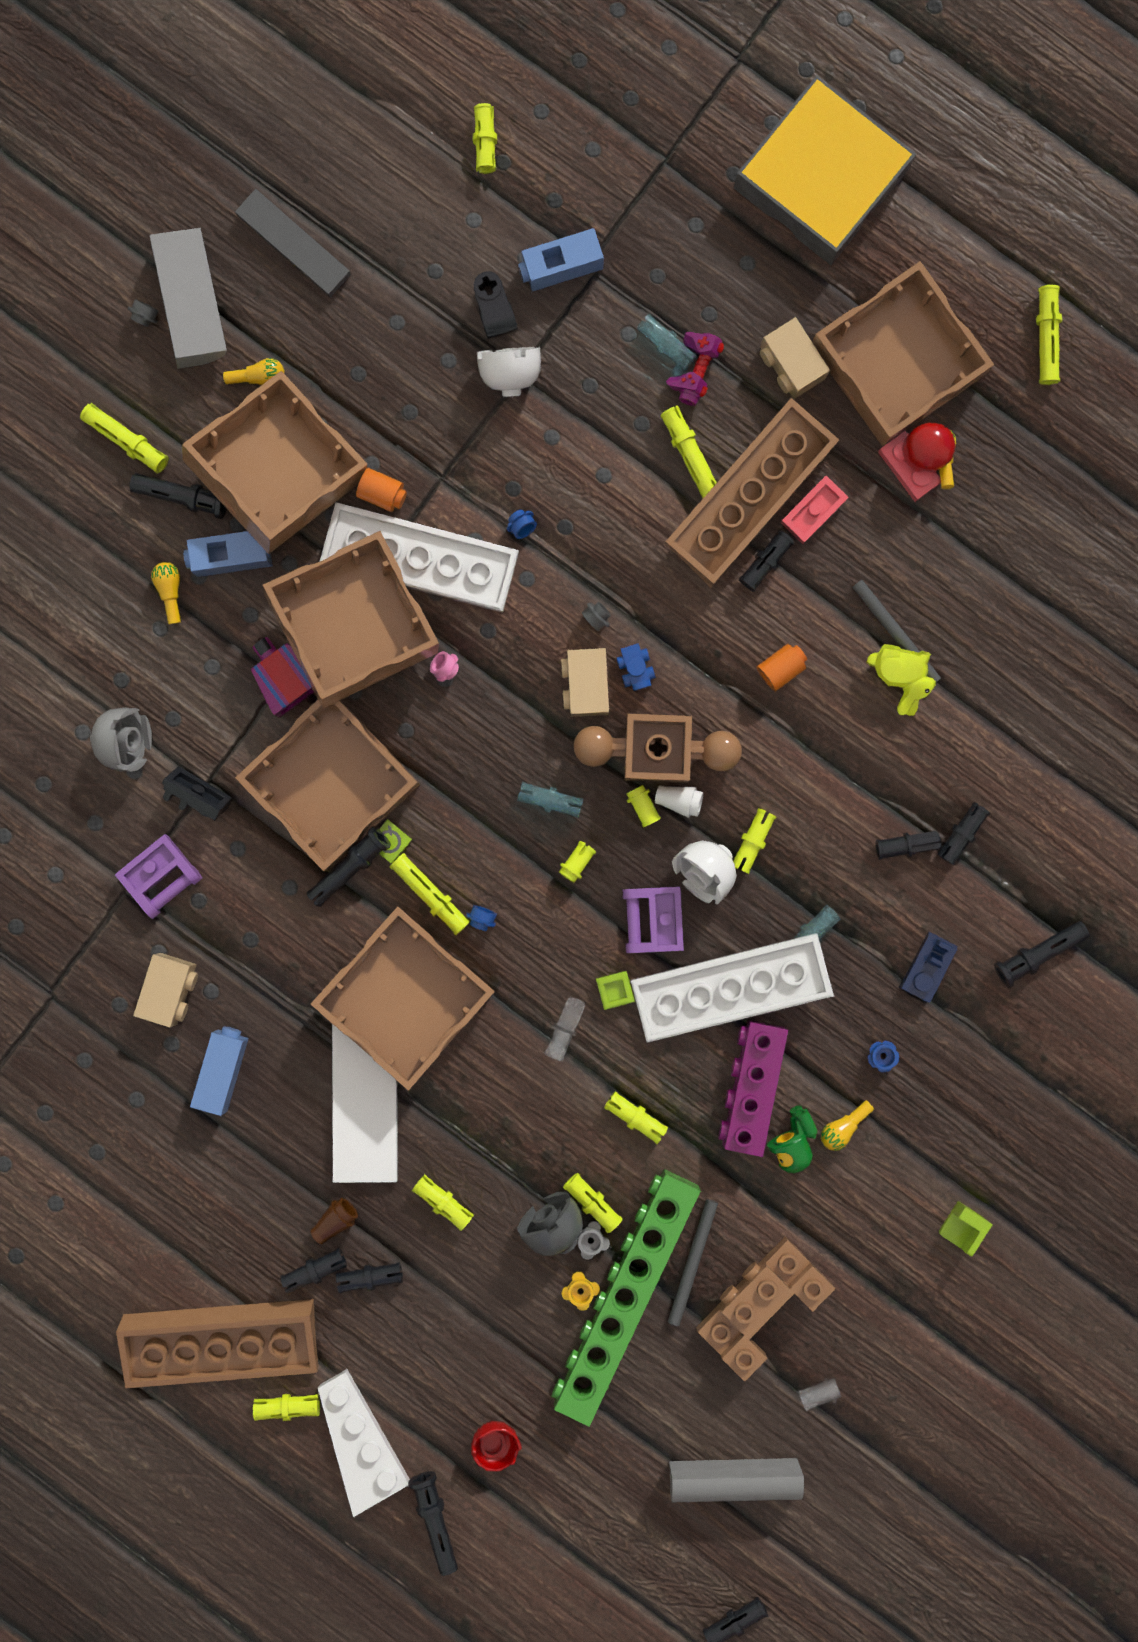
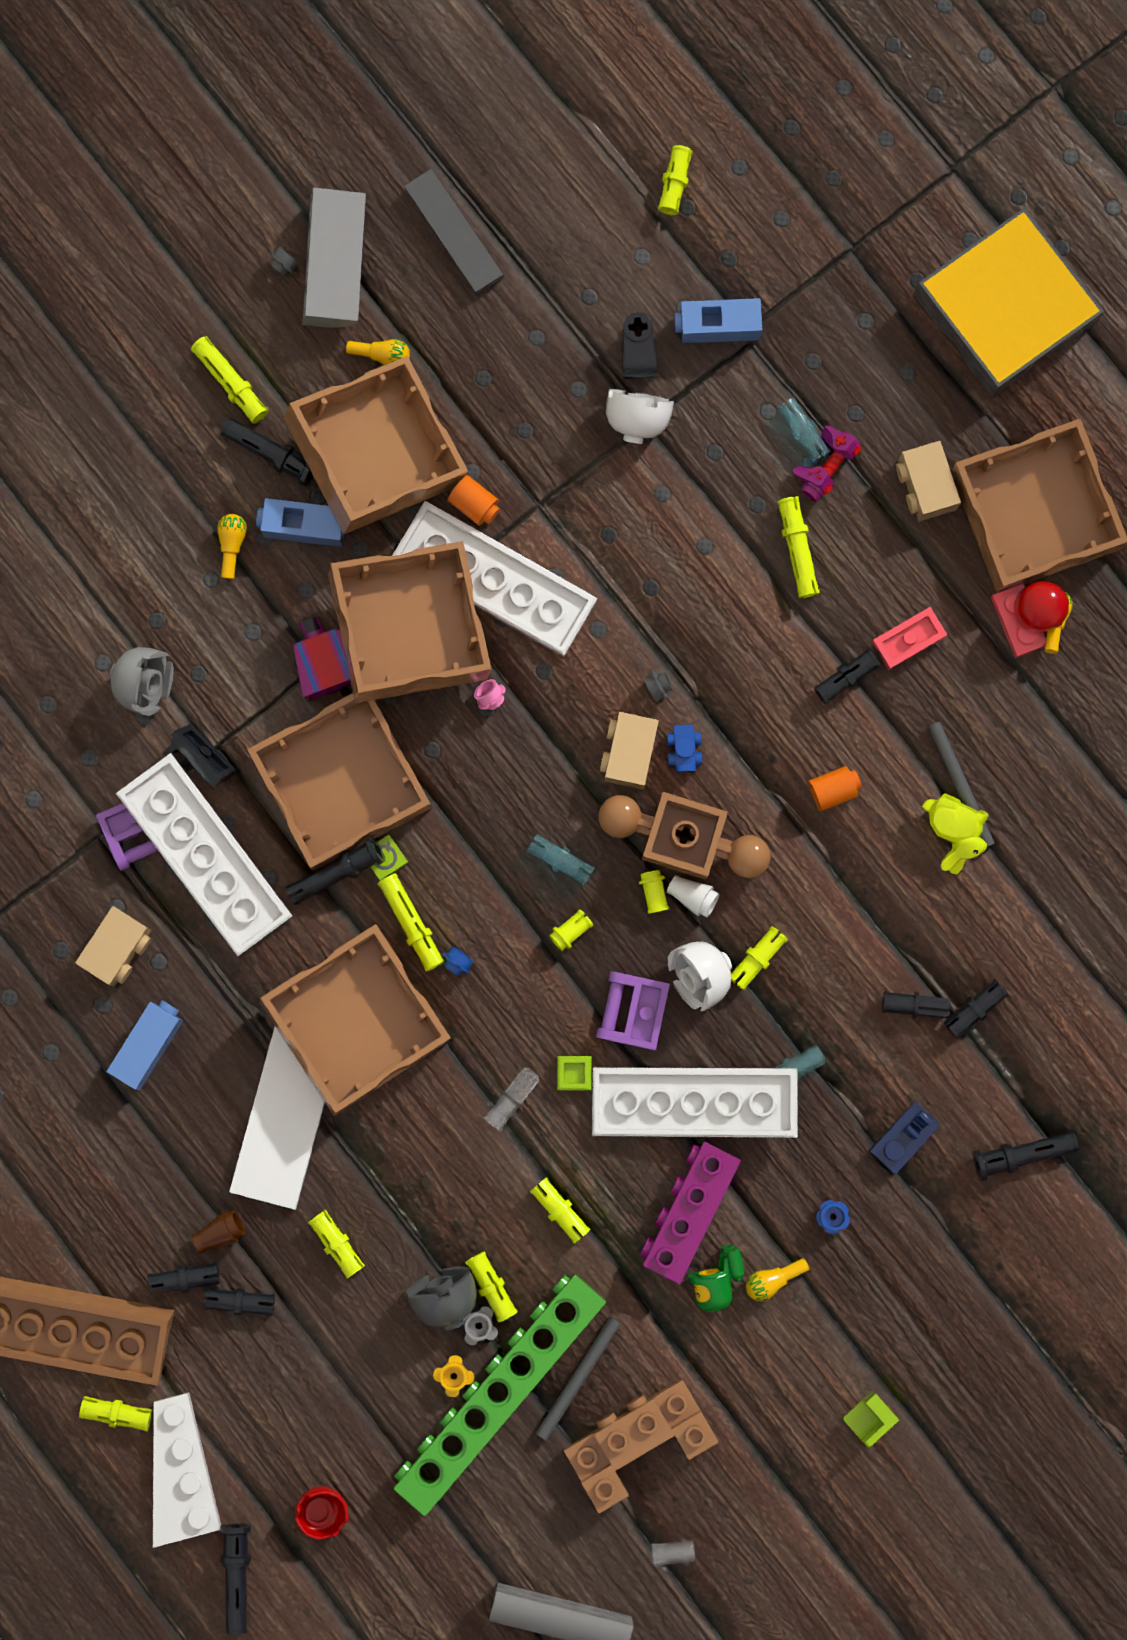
camera: 10 degrees right, 5 degrees down
blue plate [507,510,537,539] -> none
medium nougat arch [665,398,839,588] -> none
none -> white tile [116,753,292,956]

